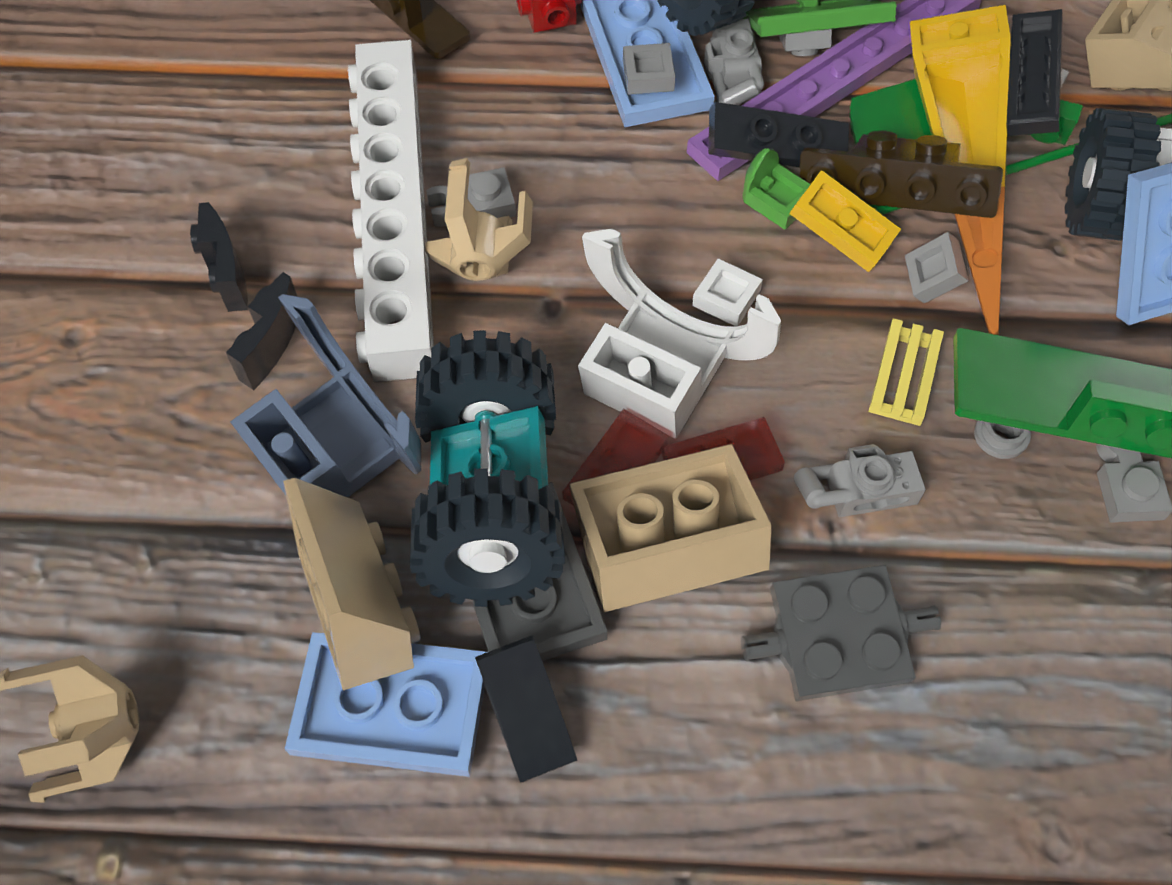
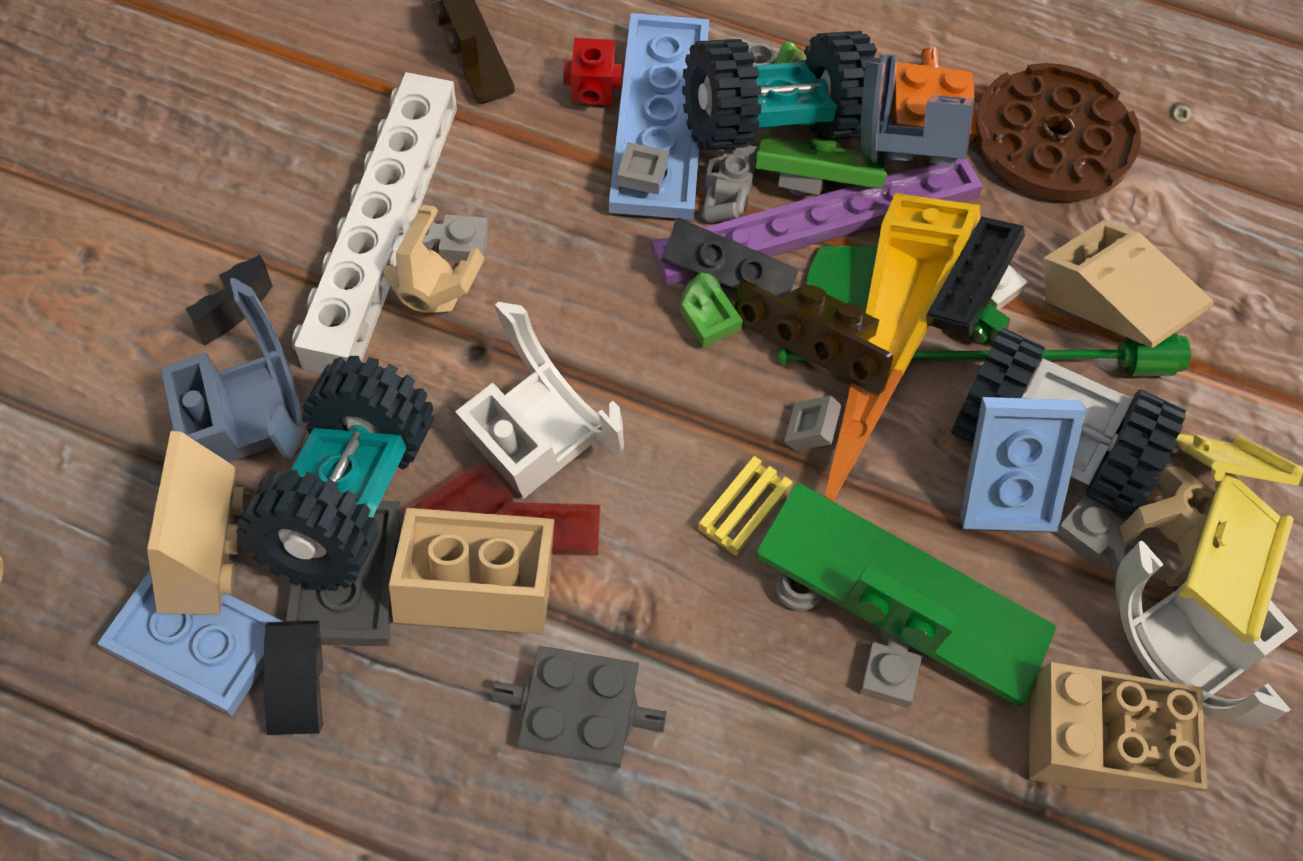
camera: 15 degrees right, 0 degrees up
black slope [190,202,248,312] -> none
white plate [692,259,763,326] -> none
yellow plate [789,170,901,272] -> none
light grey piece [794,444,926,517] -> none

